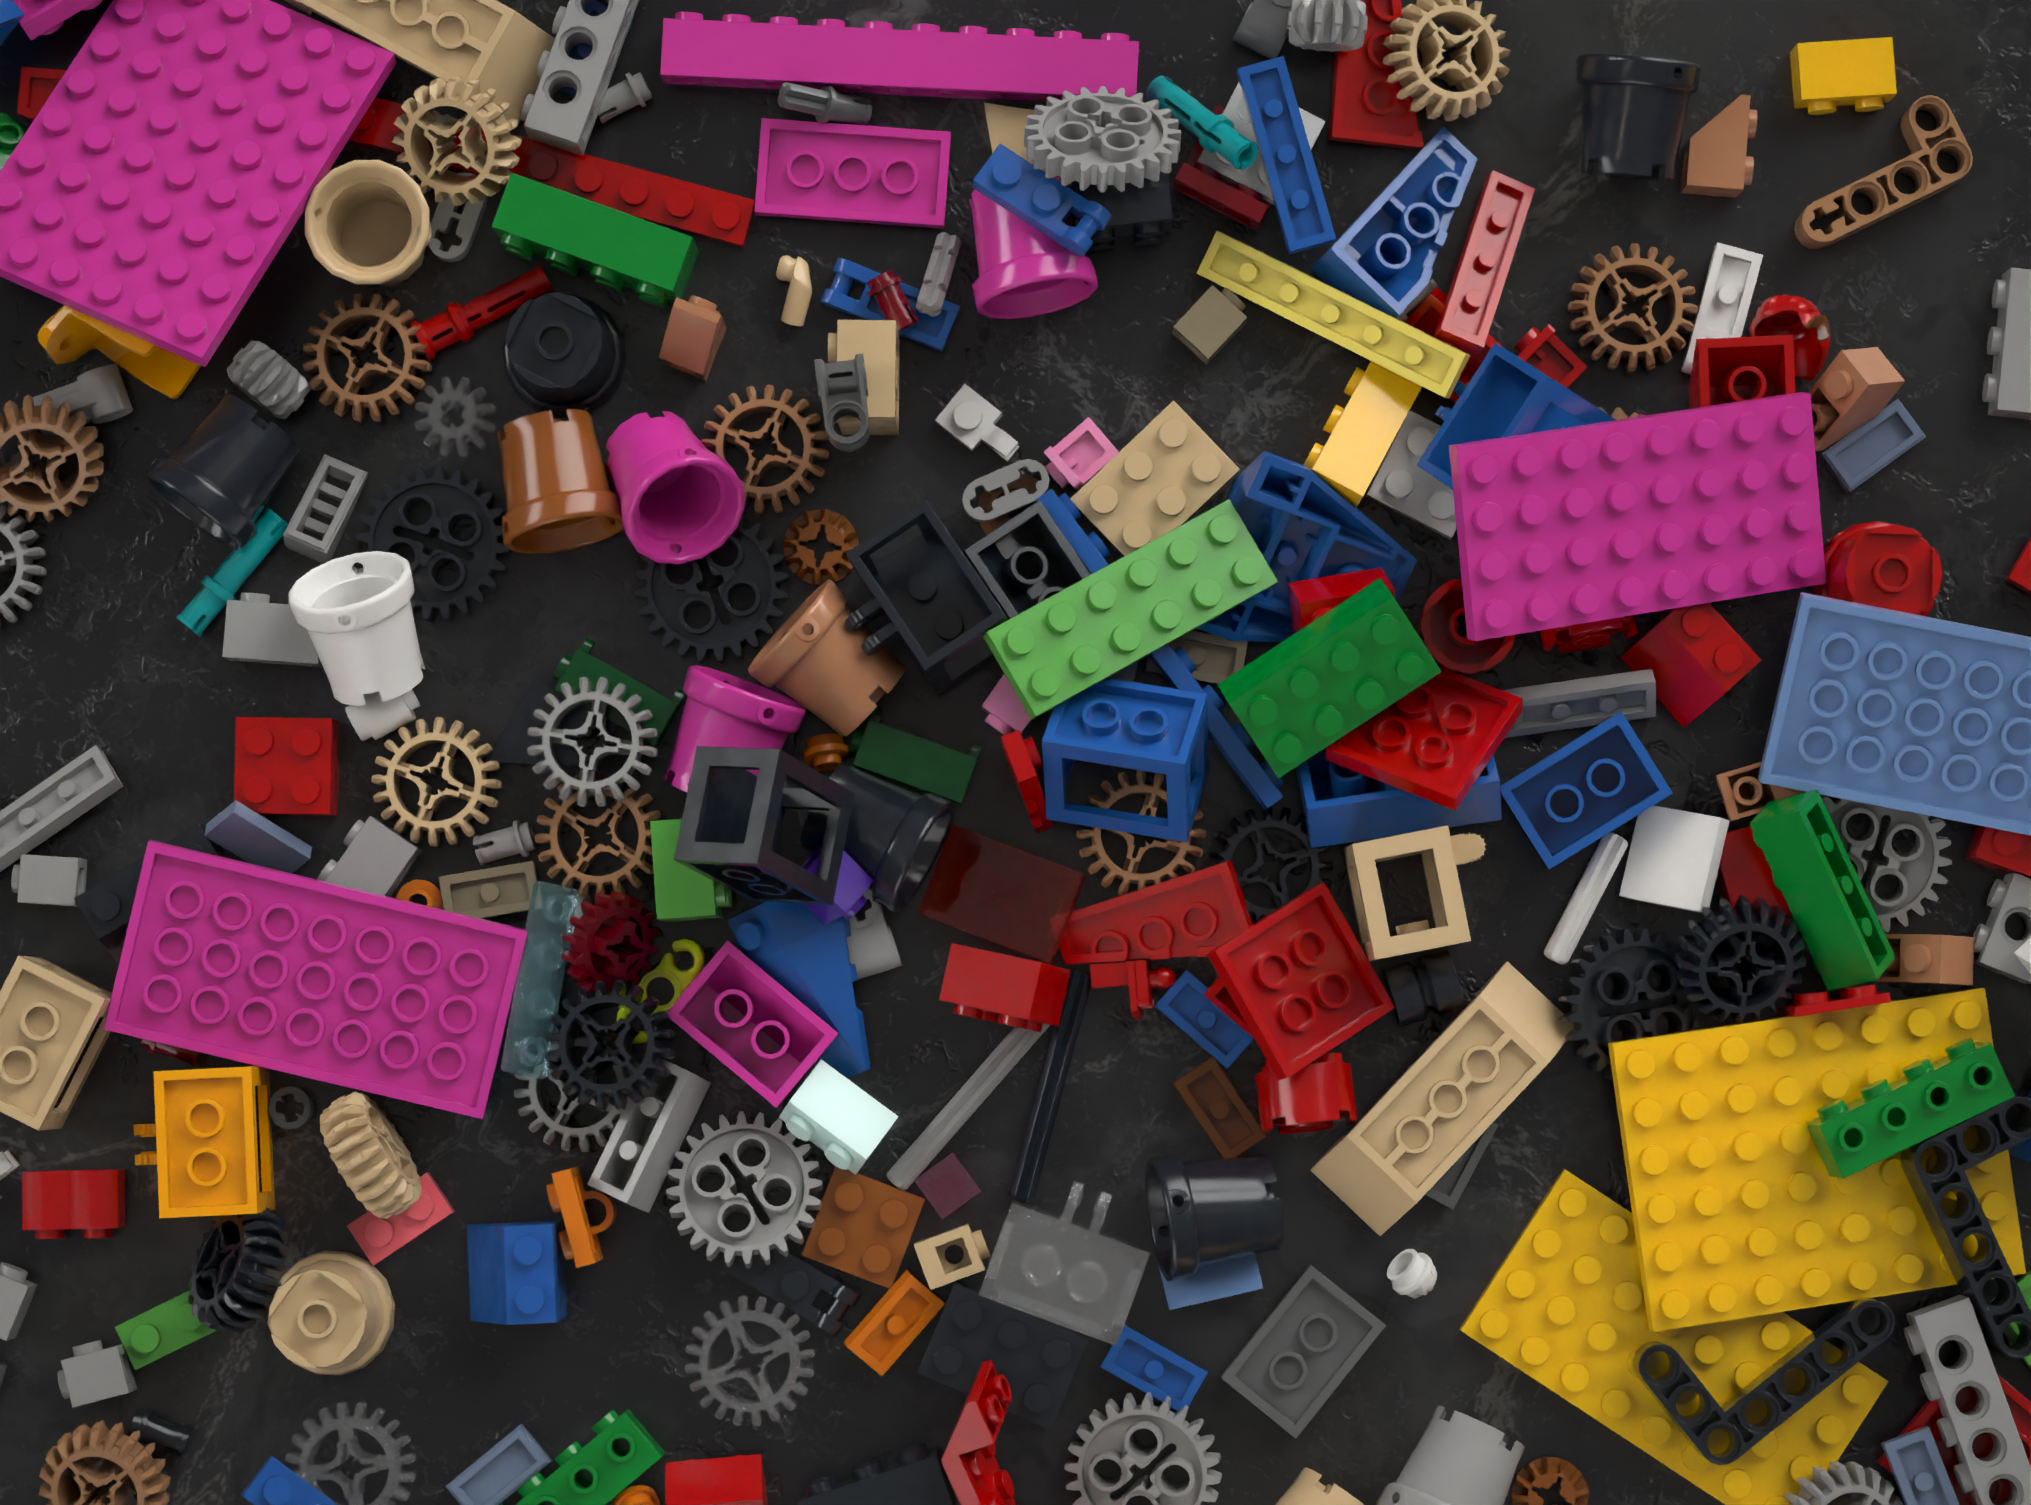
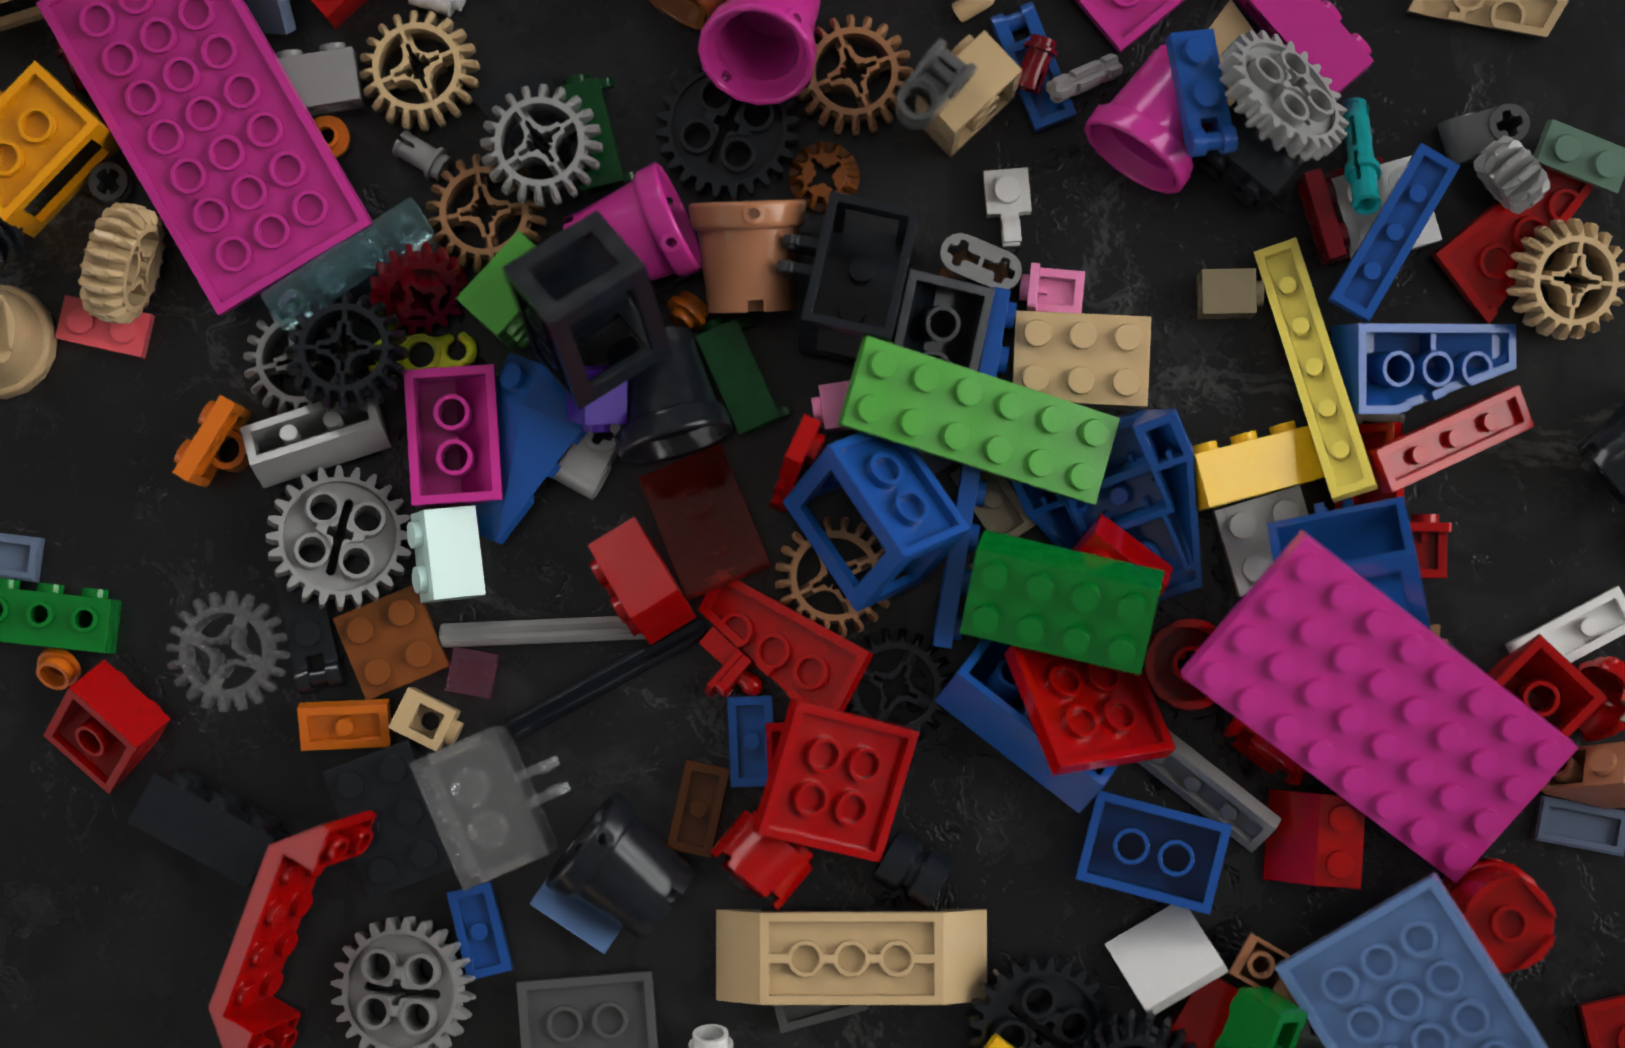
camera: 55 degrees right, 0 degrees up
dark tan plate [439,861,543,919] -> none
blue slope [467,1220,567,1325] -> none
tan piece [1342,825,1486,961] -> none
white axle [1544,832,1628,965] -> none
medium nougat gear [1568,243,1698,373] -> none

